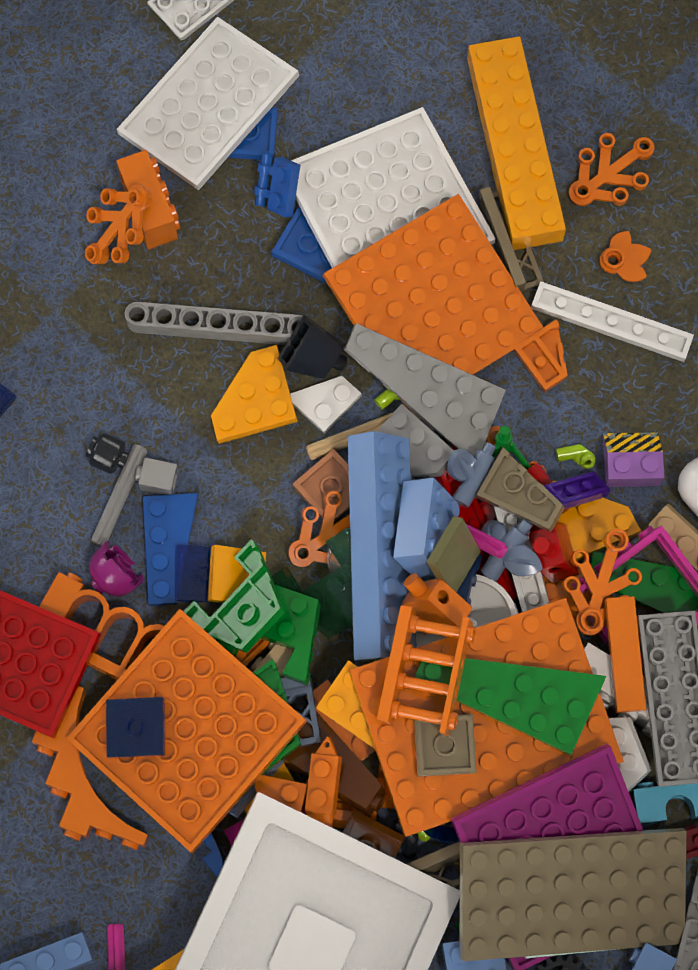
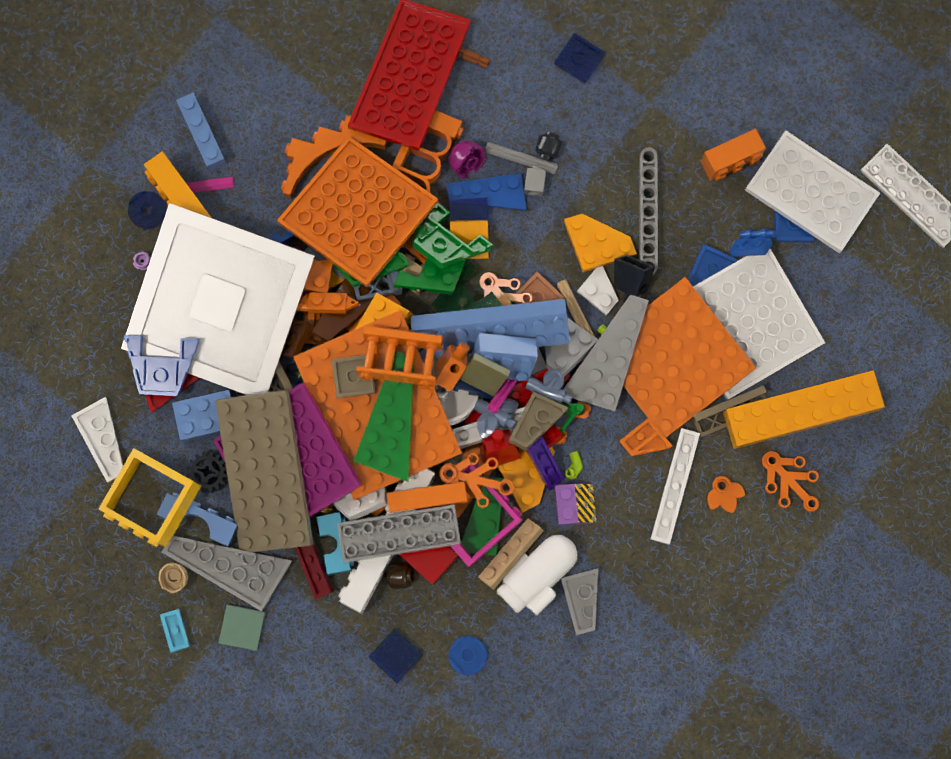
camera: 85 degrees right, 5 degrees up
orange plant [85,184,152,265] -> none
clear blue plate [106,697,165,758] -> none

